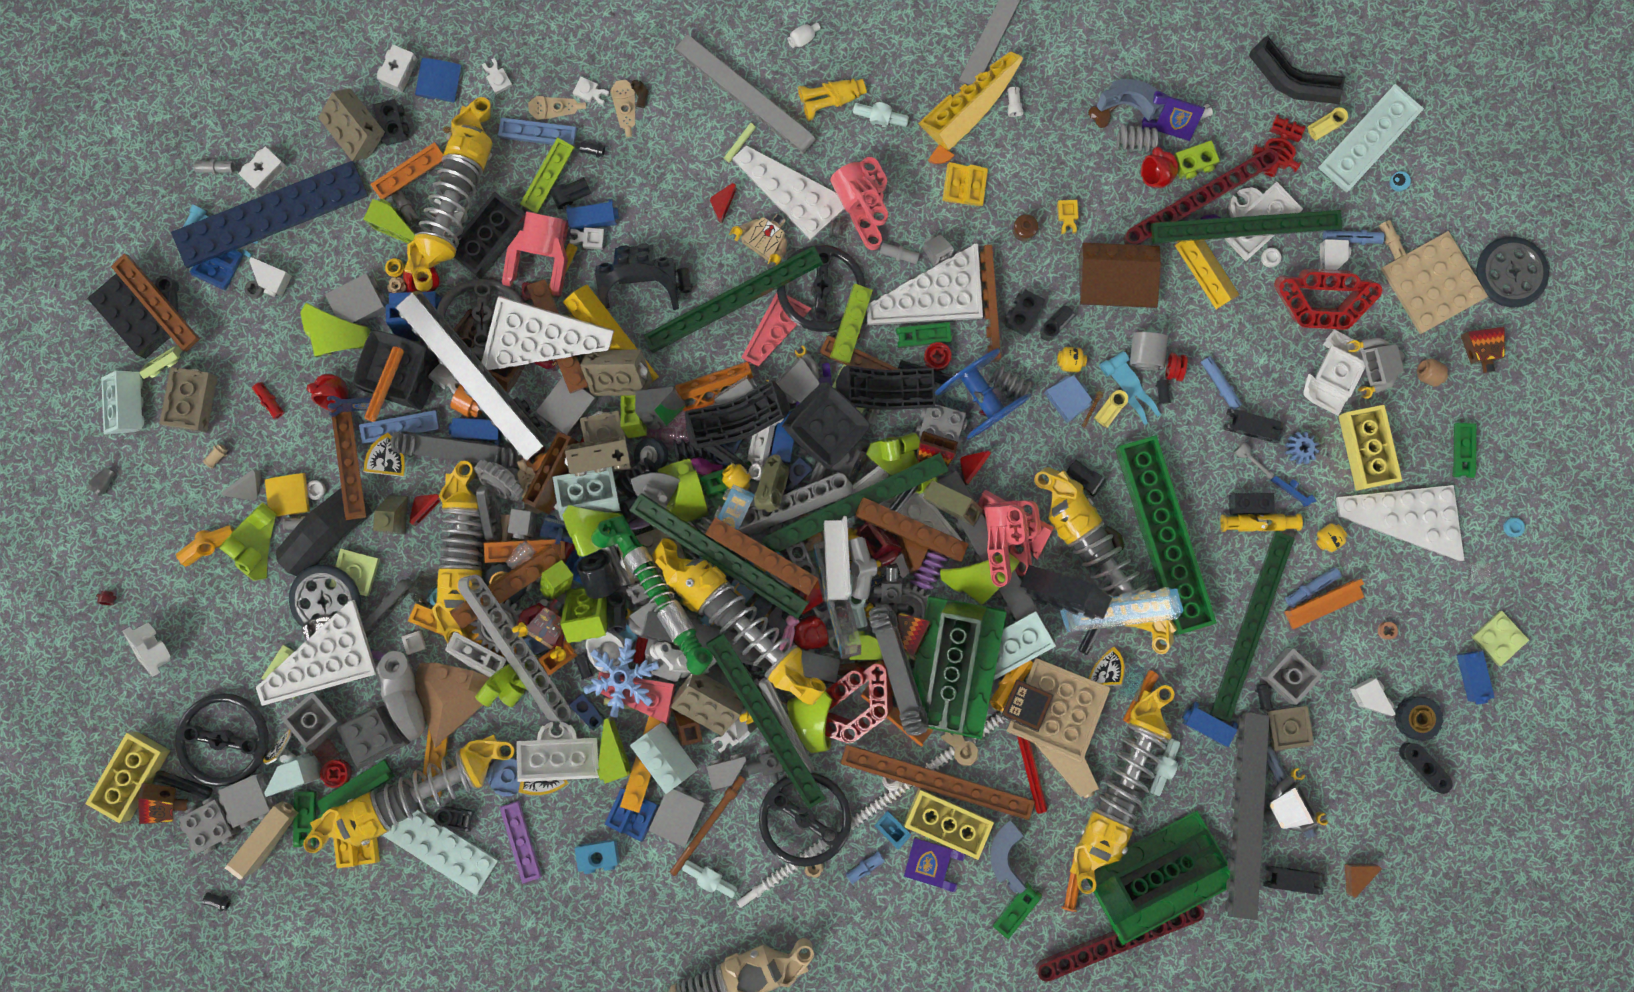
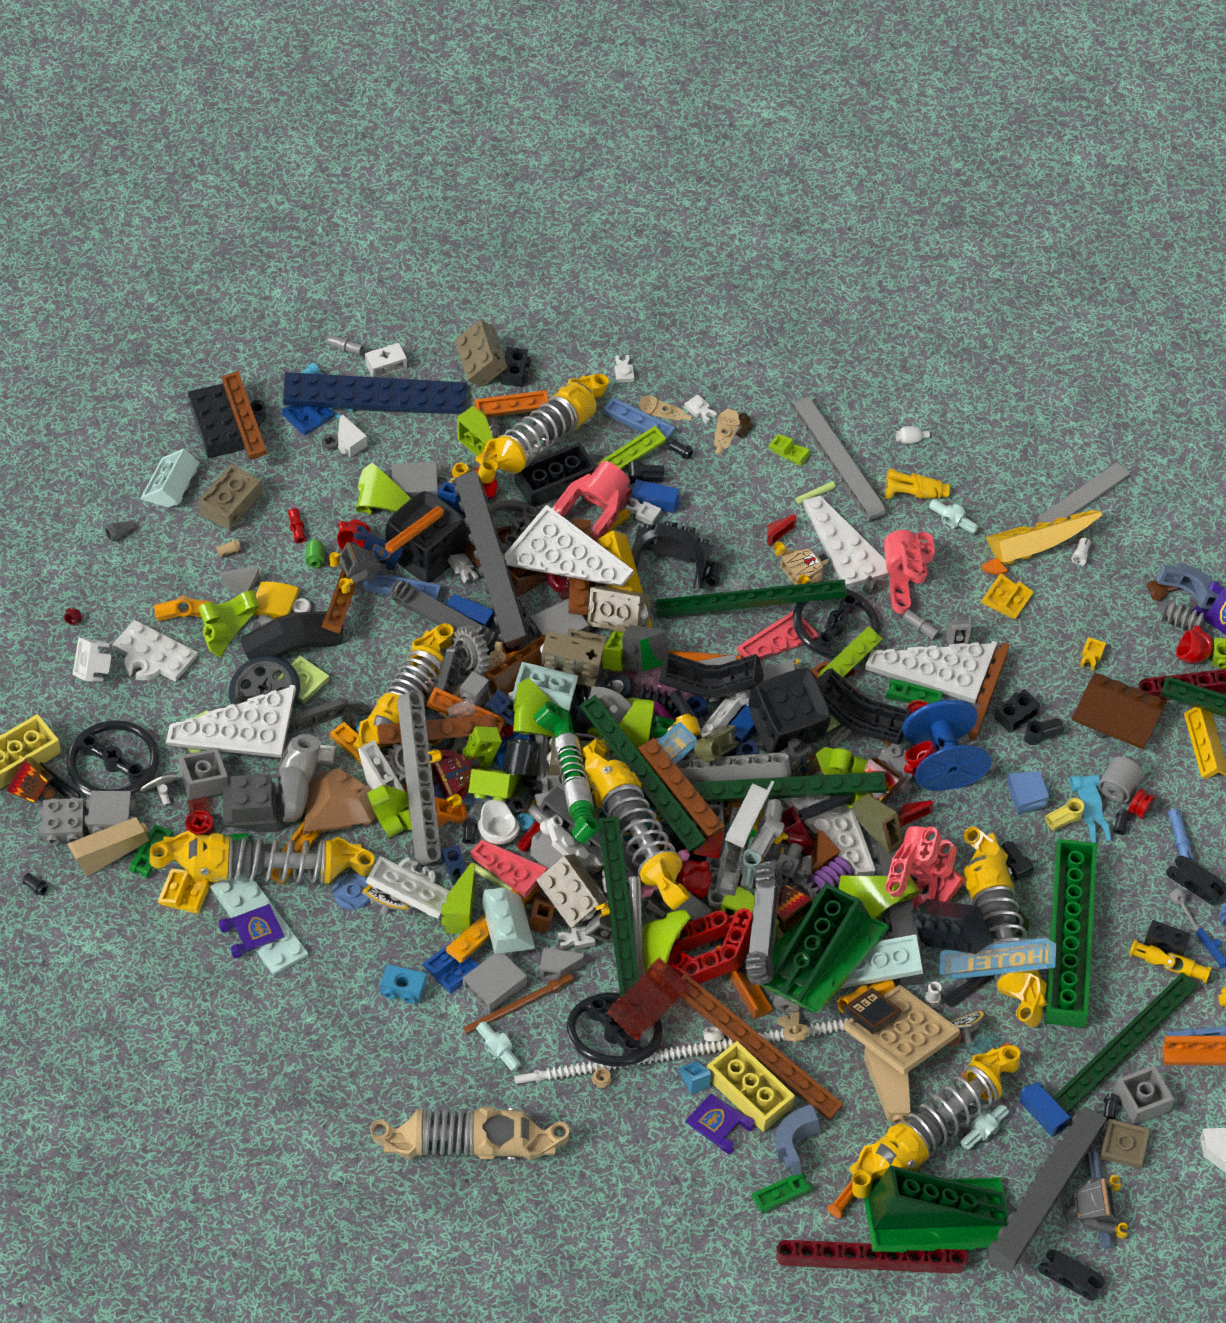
camera: 20 degrees right, 30 degrees down
yellowish green plate [139,345,182,379] -> none
light aqua slope [264,753,321,797] -> none
shield [363,432,405,477] -> none
olive slope [373,495,408,535] -> none
white brick [377,45,418,93] -> none
red slope [409,494,441,526] -> none
blue slope [415,58,461,103] -> none
black piece [434,806,475,832] -> none
orange piece [450,384,483,418] -> none
medium lavender tile [499,801,542,884] -> none
light blue piece [583,638,660,717] -> none
dark grey piece [746,746,788,783] -> none
medium blue pin [846,851,885,884] -> none
dark orange plate [855,498,968,562] -> none
reddish brown head [1012,214,1038,242] -> none
red axle [1017,736,1047,814] -> none
yellow head [1057,347,1087,372] -> none
clear orange hinge [1081,391,1103,428] -> none
dark orange slope [1345,863,1382,898] -> none
none -> white plate [112,620,198,682]
none -> dark purple flag [219,904,285,959]
none -> bright green brick [306,540,325,568]
none -> dark grey torso [329,542,386,593]
none -> clear red plate [607,957,690,1041]
none -> lime slope [768,434,811,466]
none -> red piece [904,741,937,777]
none -> white pin [924,982,942,1008]

